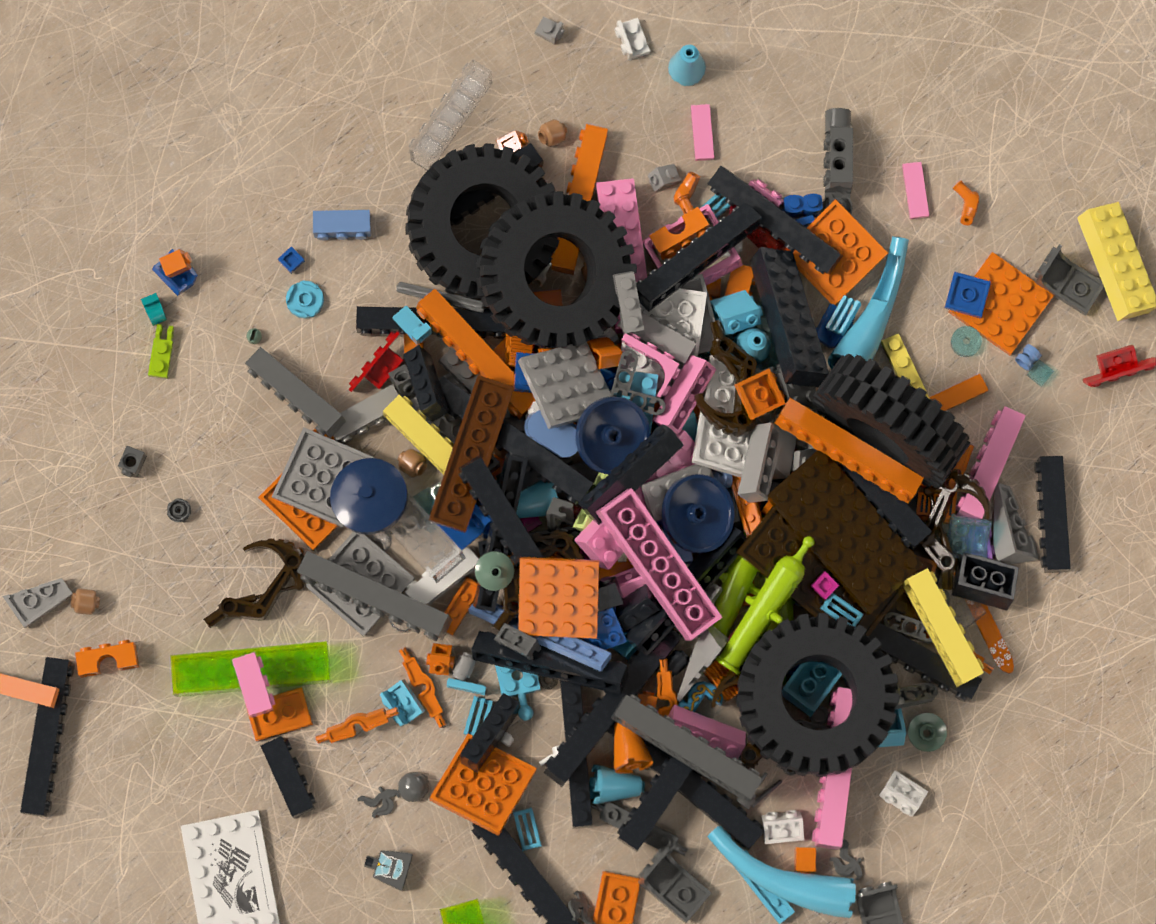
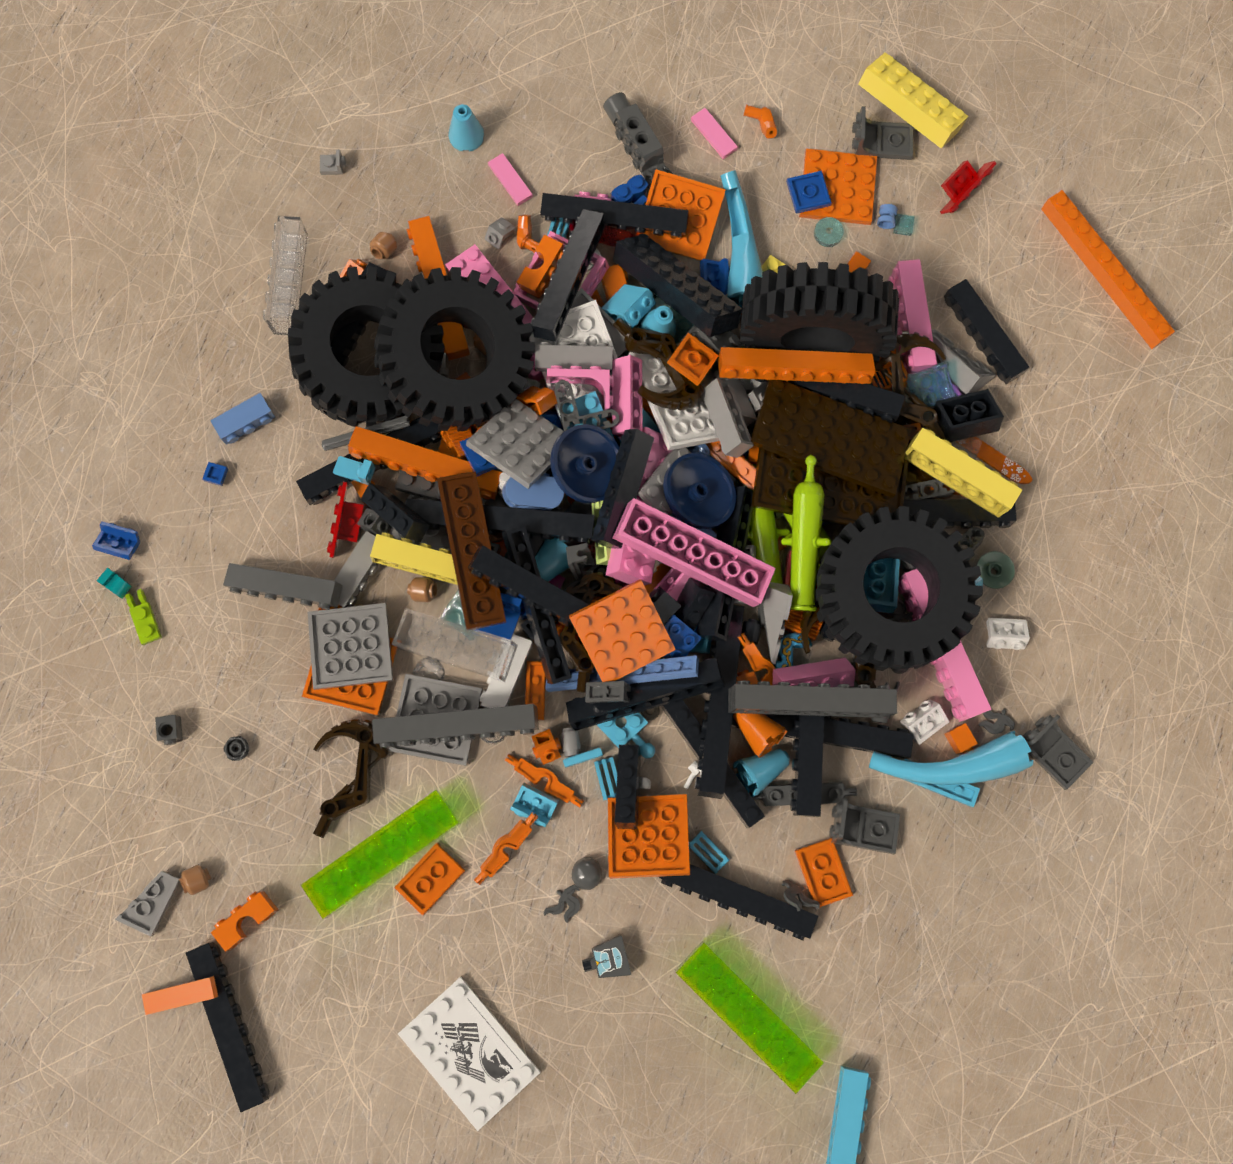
camera: 30 degrees left, 0 degrees up
orange brick [159,249,192,278] -> none
bright pink brick [232,652,275,718] -> none
sand green hinge [246,328,262,344] -> none
black brick [260,736,316,819] -> none
medium azure tile [286,280,324,319] -> none
dark blue dish [330,458,408,535] -> none
sand green dish [475,551,514,591] -> none
light grey arch [613,271,644,333] -> none
white bracket [614,18,650,60] -> none
dark pink plate [810,572,839,599] -> none
medium azure tile [820,593,864,627] -> none
medium azure tile [826,295,861,336] -> none

